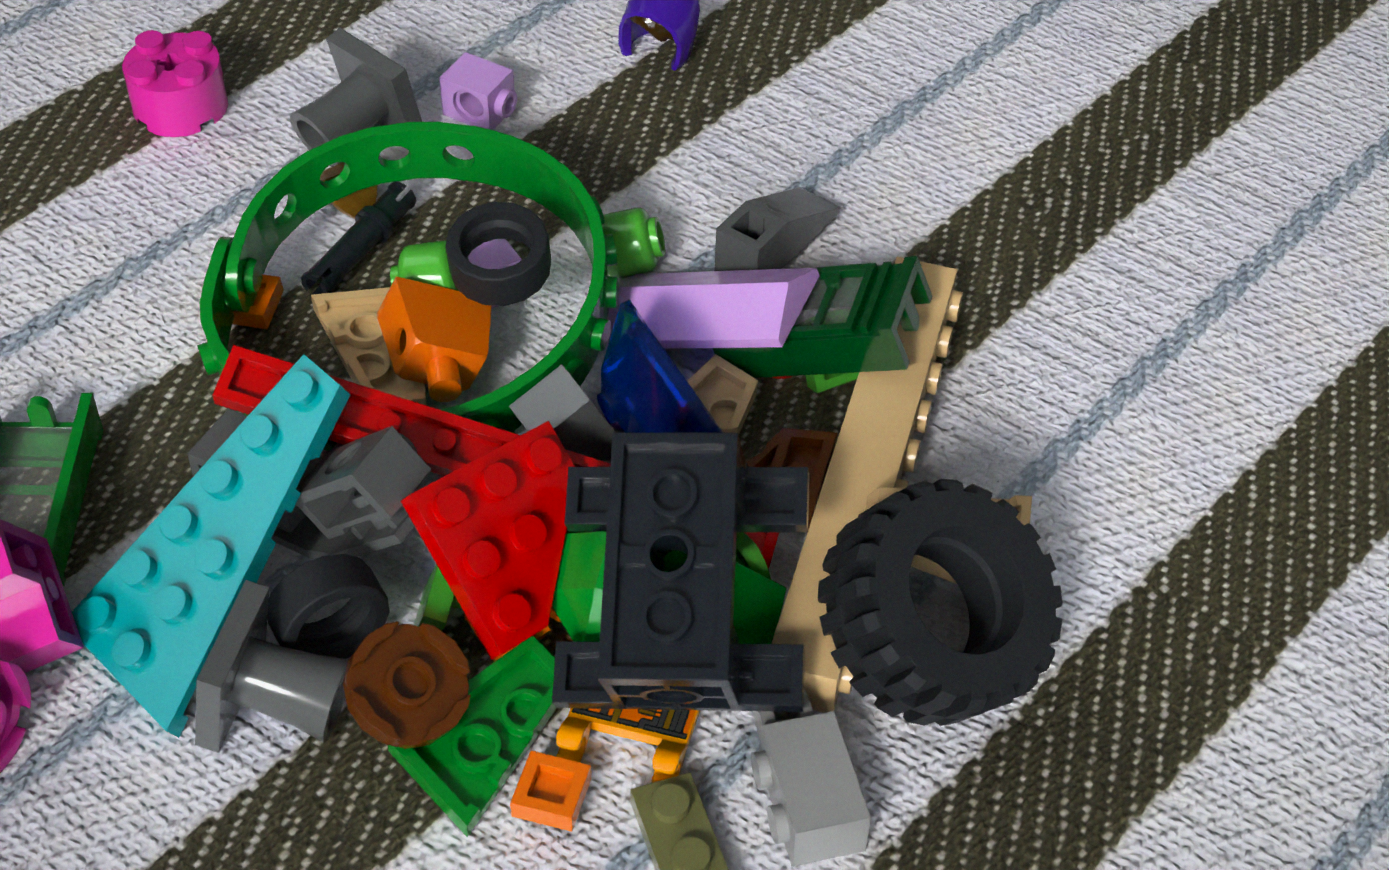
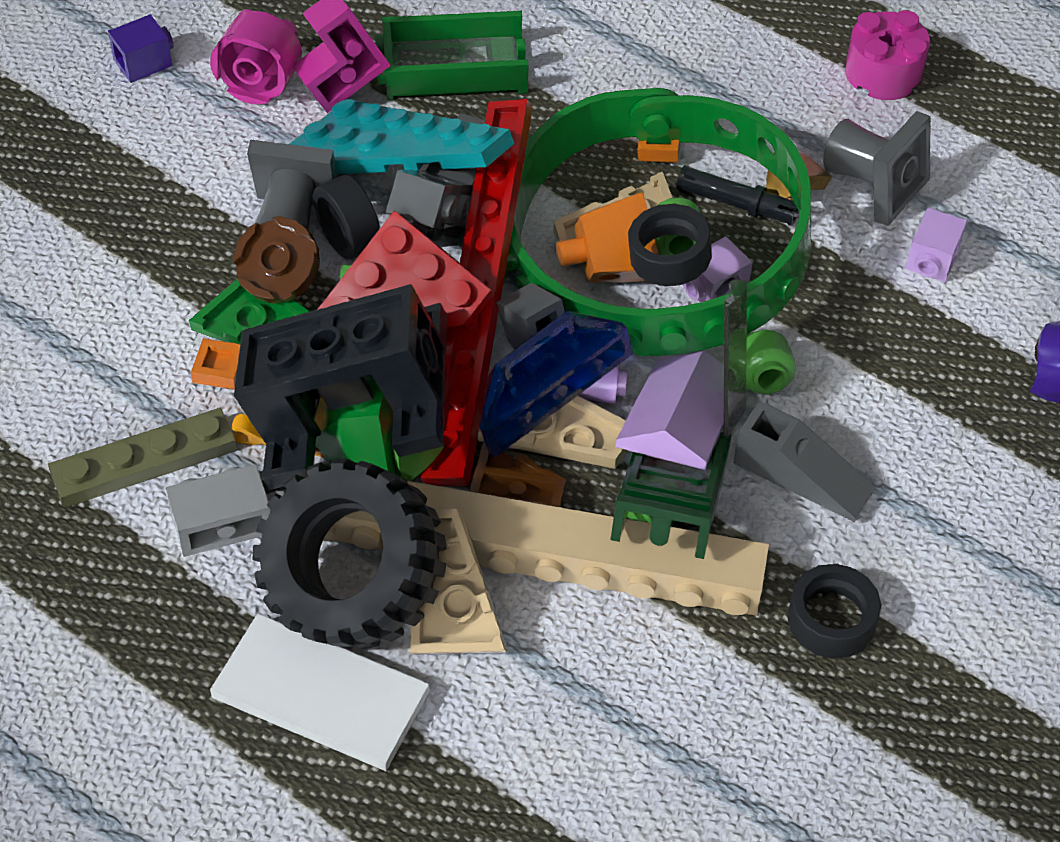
camera: 85 degrees right, 5 degrees up
none -> white tile [210,613,430,771]
none -> clear smoke piece [724,280,747,438]
none -> black tyre [787,564,882,658]

